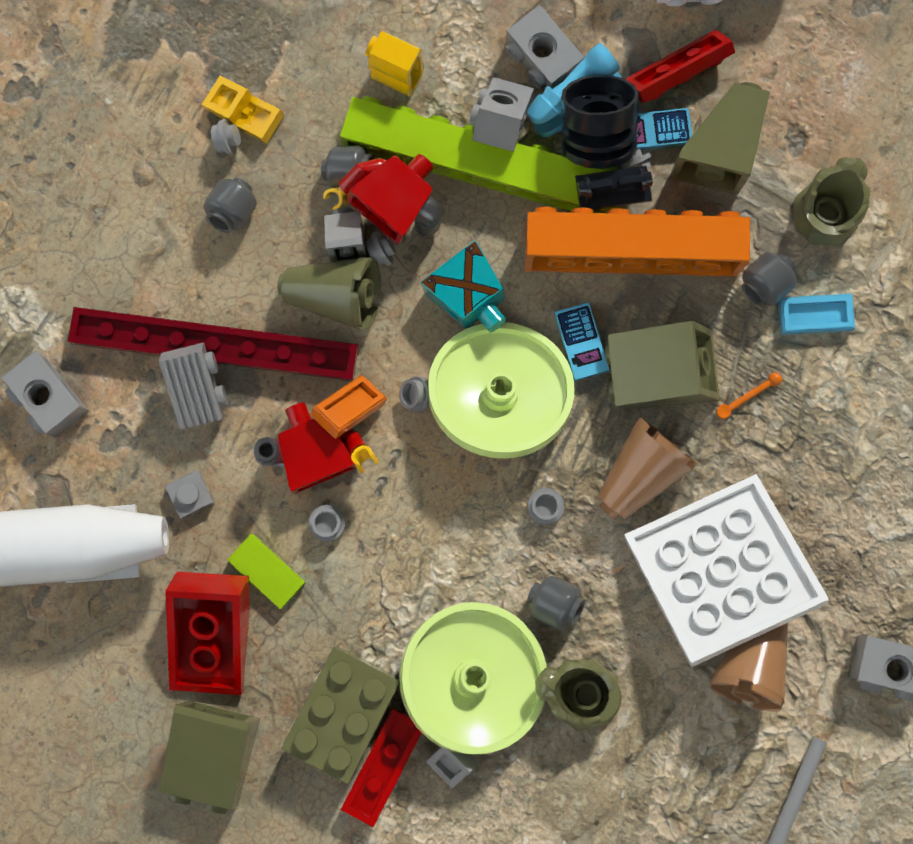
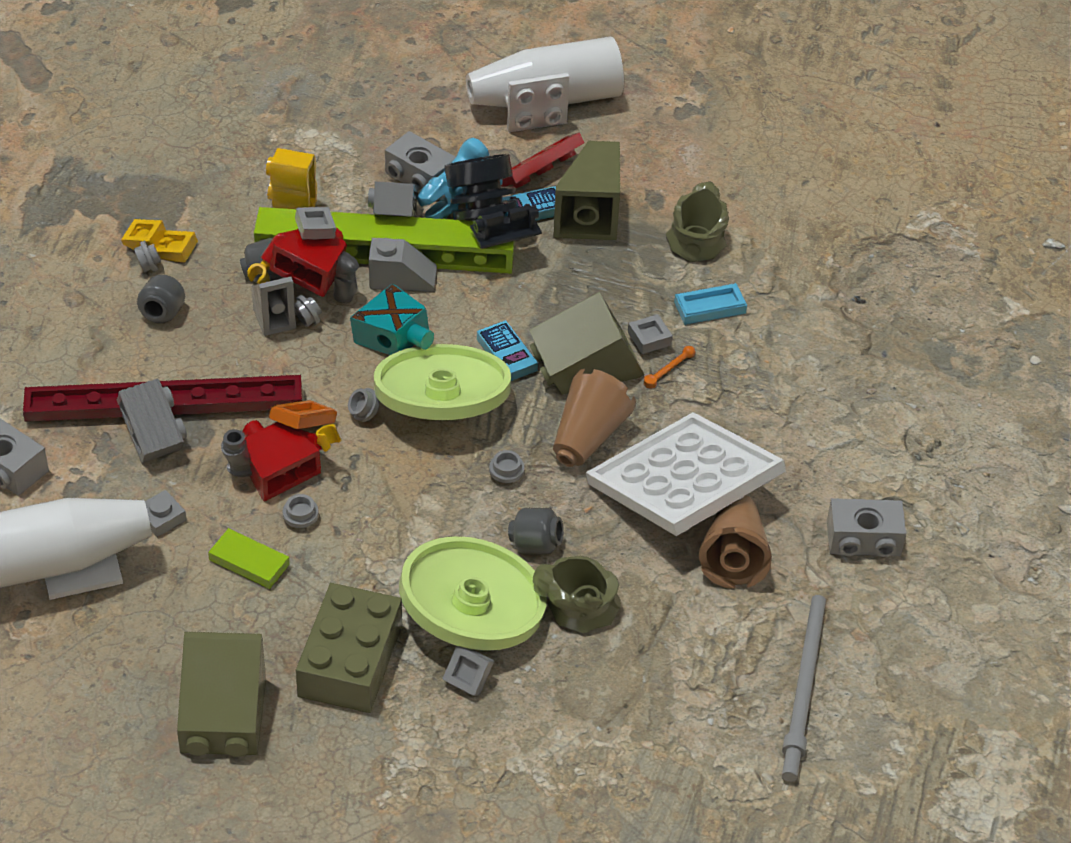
camera: 20 degrees left, 35 degrees down
red slope [165,571,250,695] -> none
olive cone [277,257,381,329] -> none
red plate [340,708,422,827] -> none
orange brick [524,207,750,277] -> none
dark grey head [742,252,797,306] -> none
none -> light grey plate [295,207,336,240]
none -> light grey slope [369,238,437,292]
none -> light grey plate [628,314,673,354]

